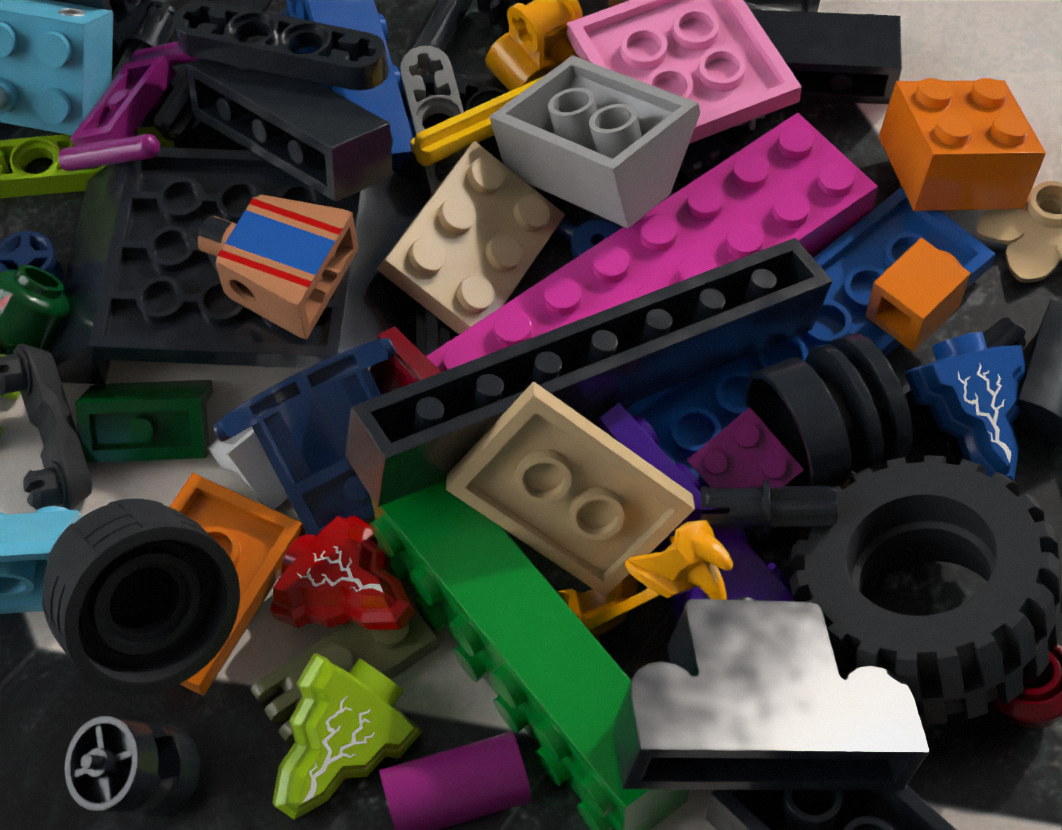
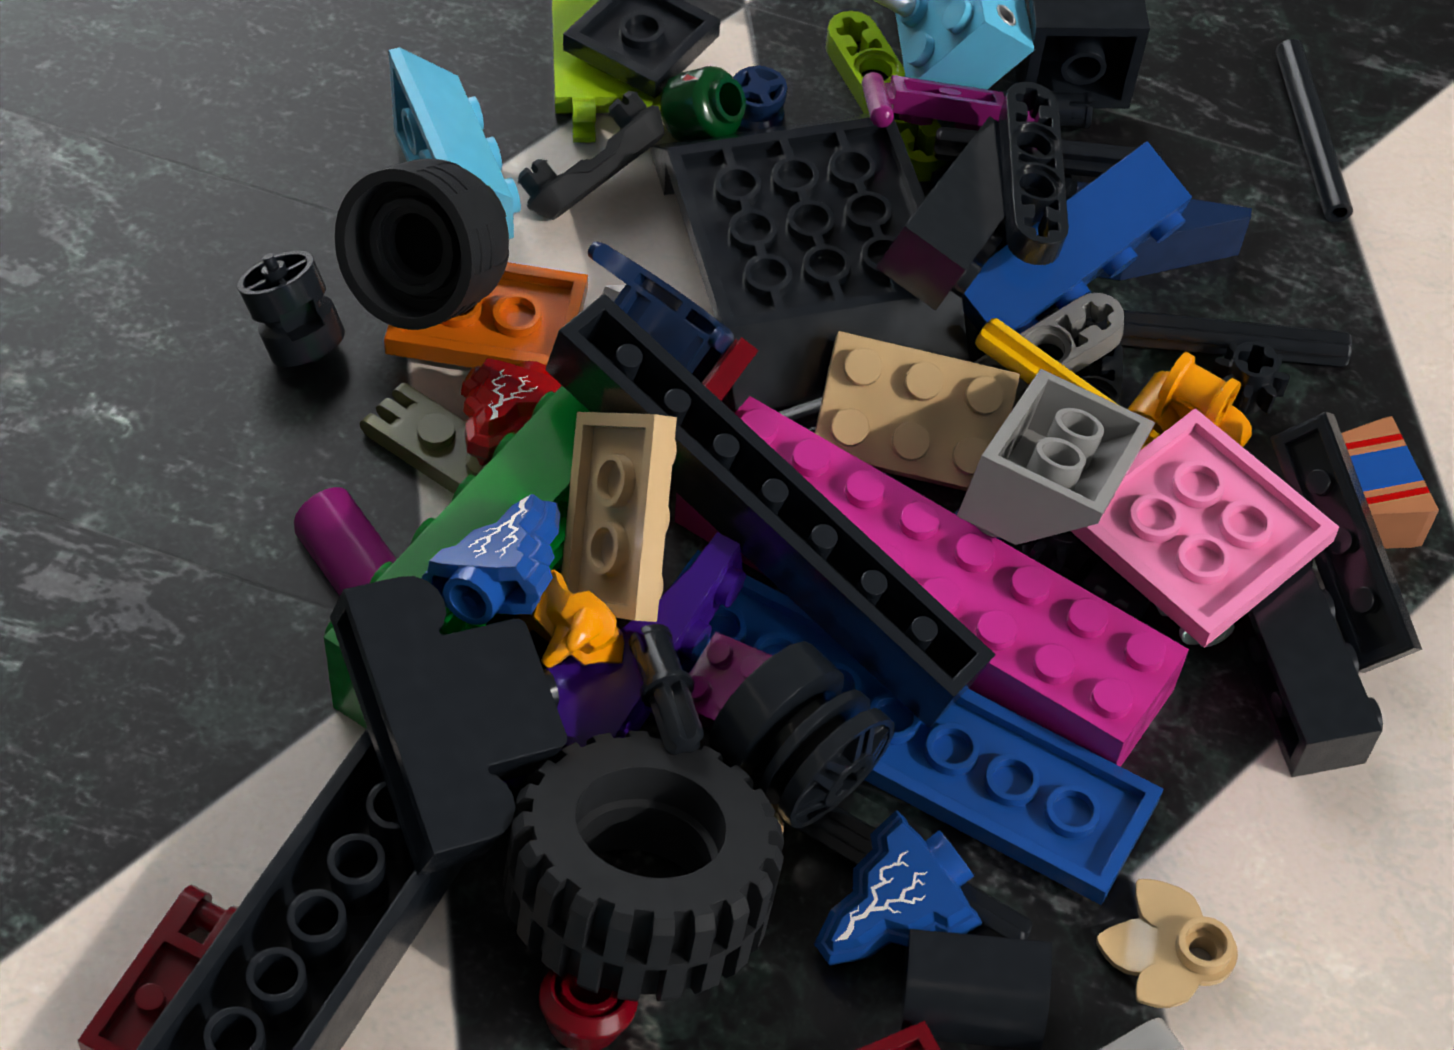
camera: 65 degrees right, 5 degrees down
dark green panel [75,380,213,463] -> none
nougat torso [198,194,359,340] -> none
lime rock [272,653,422,820] -> none
orange brick [865,237,971,352] -> none
orange brick [878,78,1046,211] -> none
none -> blue rock [421,494,560,625]

